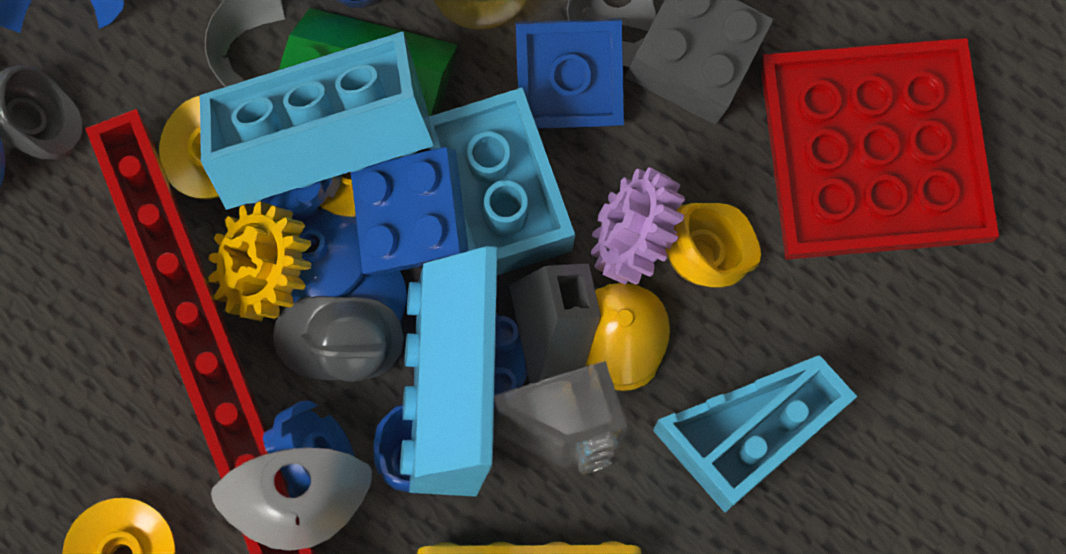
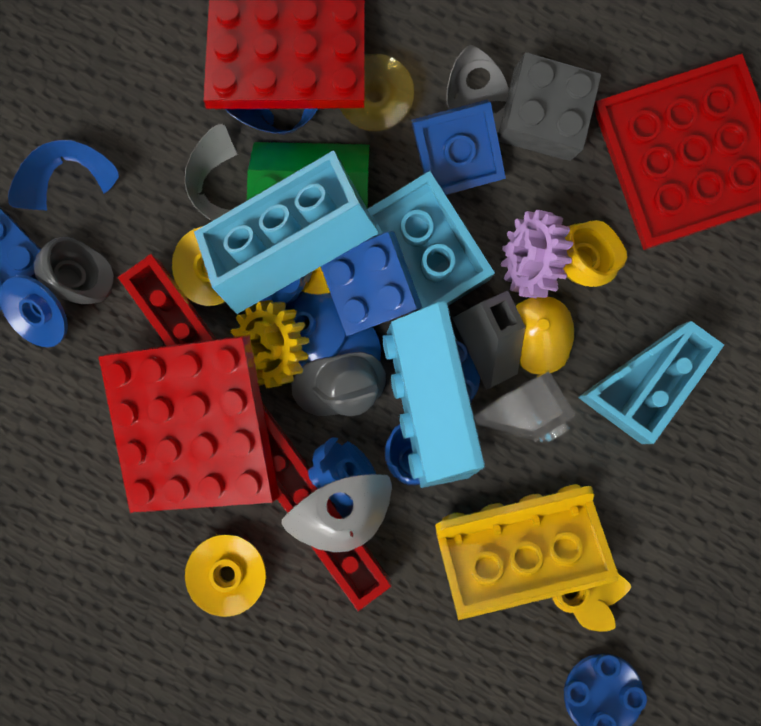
camera: 10 degrees left, 10 degrees up
none -> red plate [98,335,279,513]

